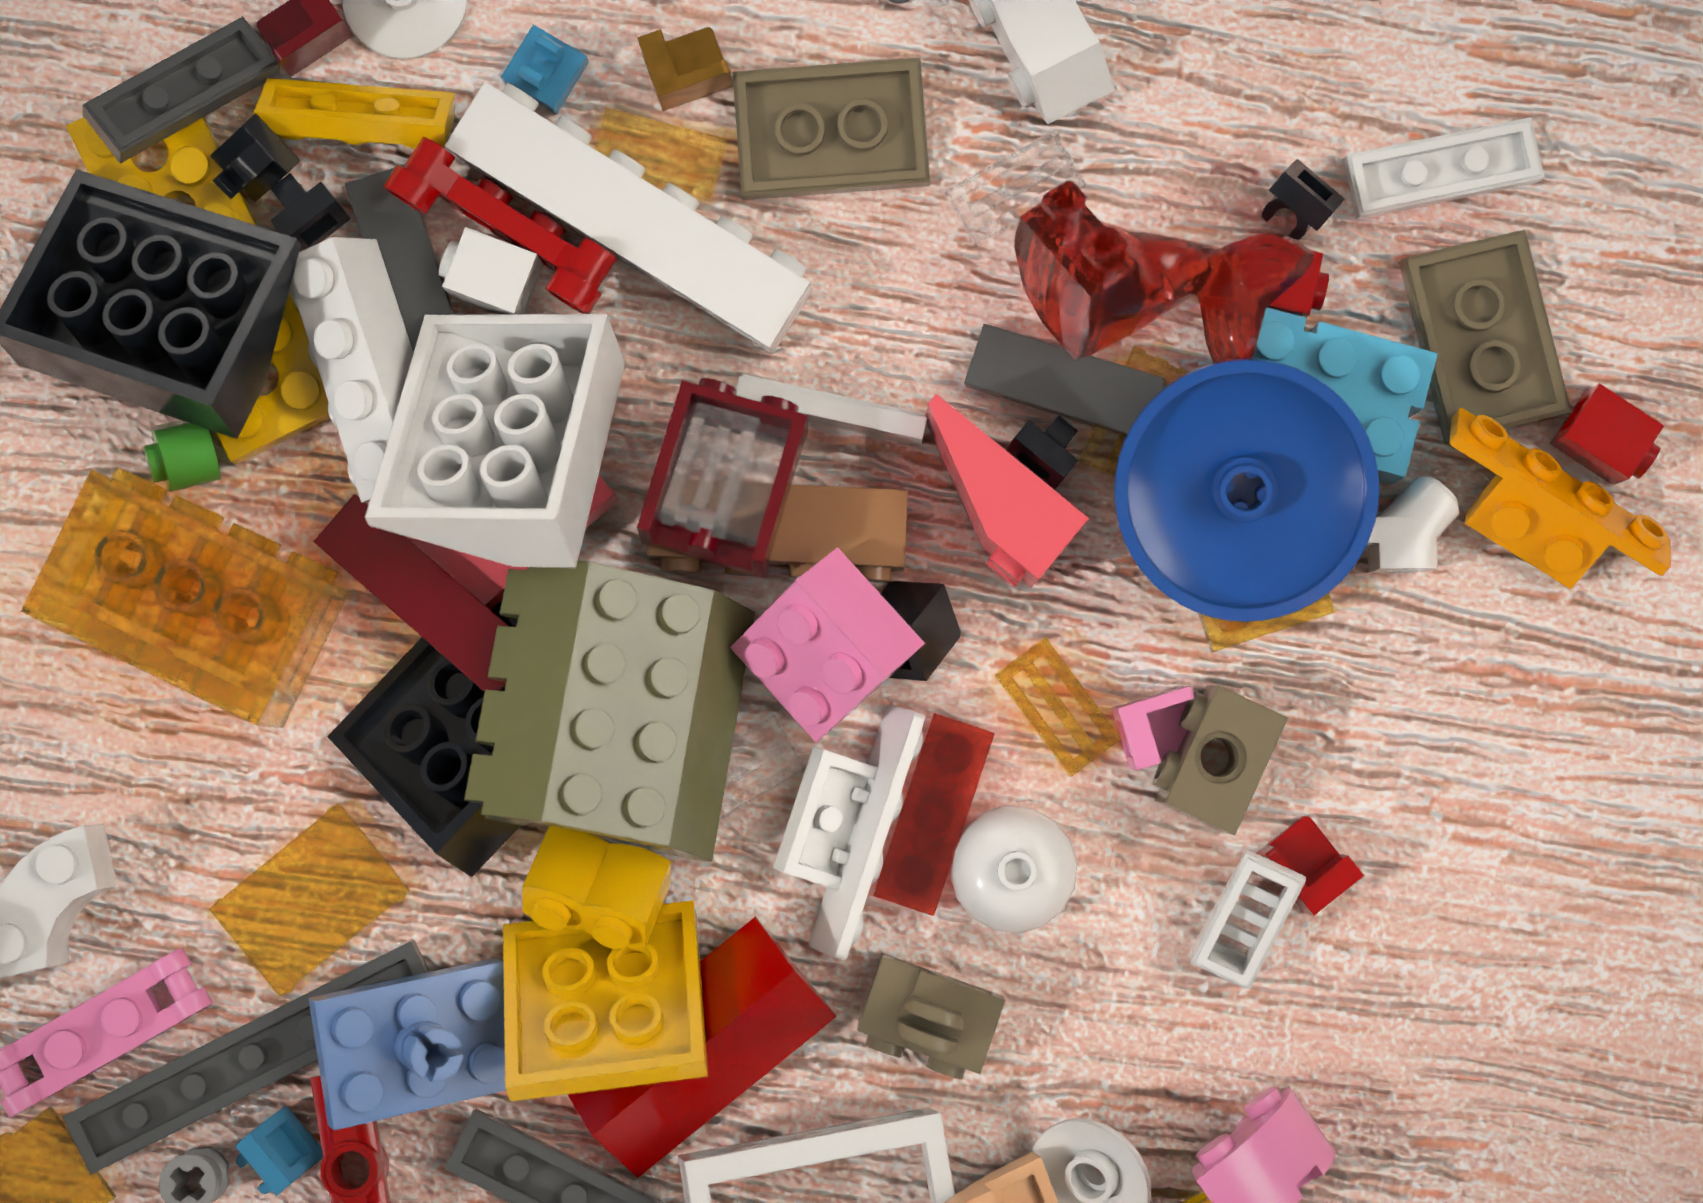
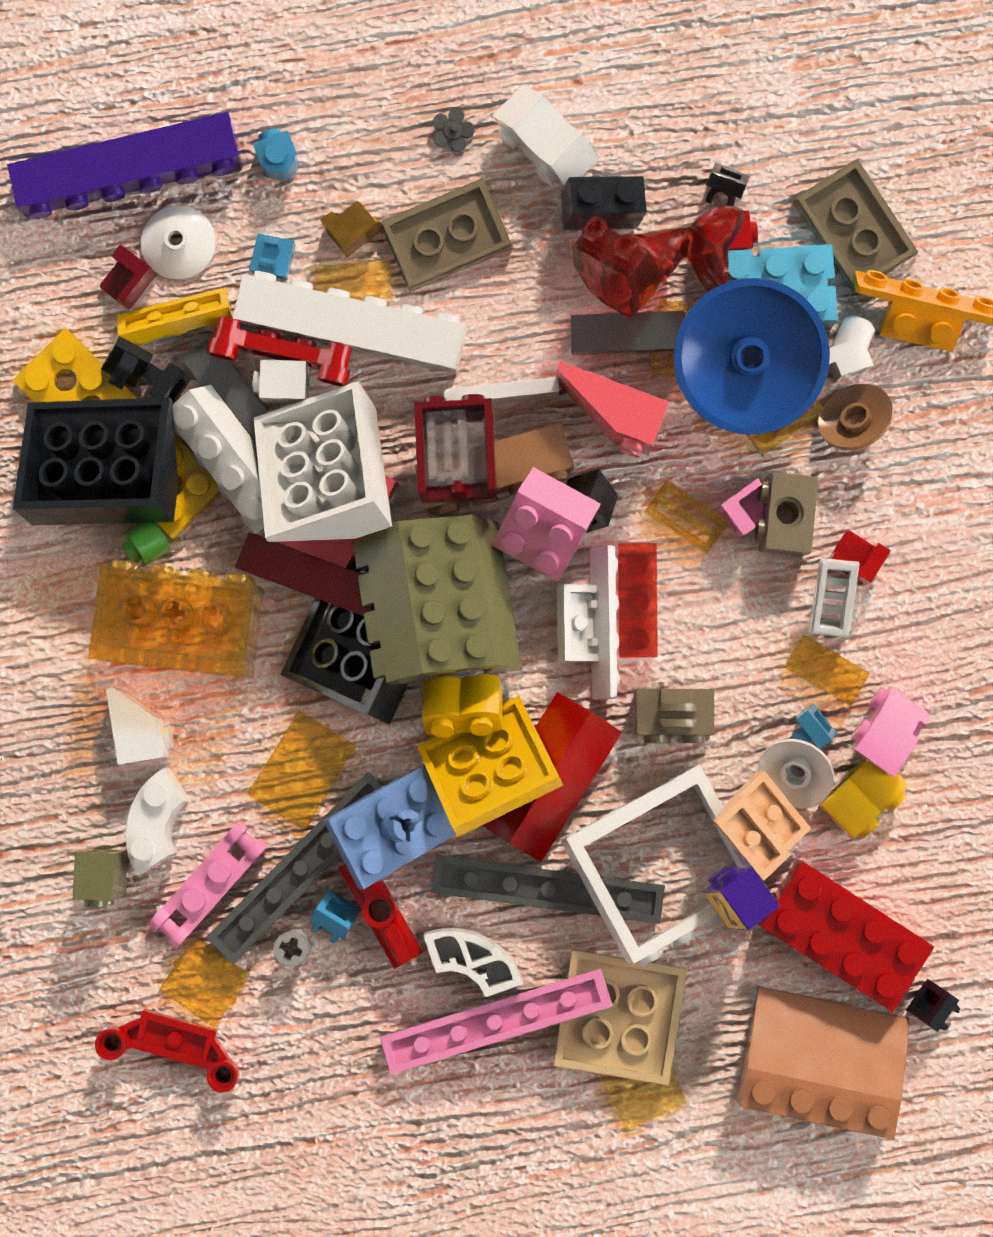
camera: 10 degrees left, 0 degrees up
dark grey tile [83,16,280,164] -> none
white cylinder [949,805,1077,934] -> none
black tile [1006,415,1079,490] -> none
white tile [1343,117,1545,220] -> none
red brick [1549,383,1664,485] -> none
none -> white slope [106,688,174,765]
none -> black brick [560,176,647,230]
none -> clear yellow tile [783,634,870,706]
none -> dark azure tile [789,703,837,749]
none -> medium nougat dish [818,384,894,450]

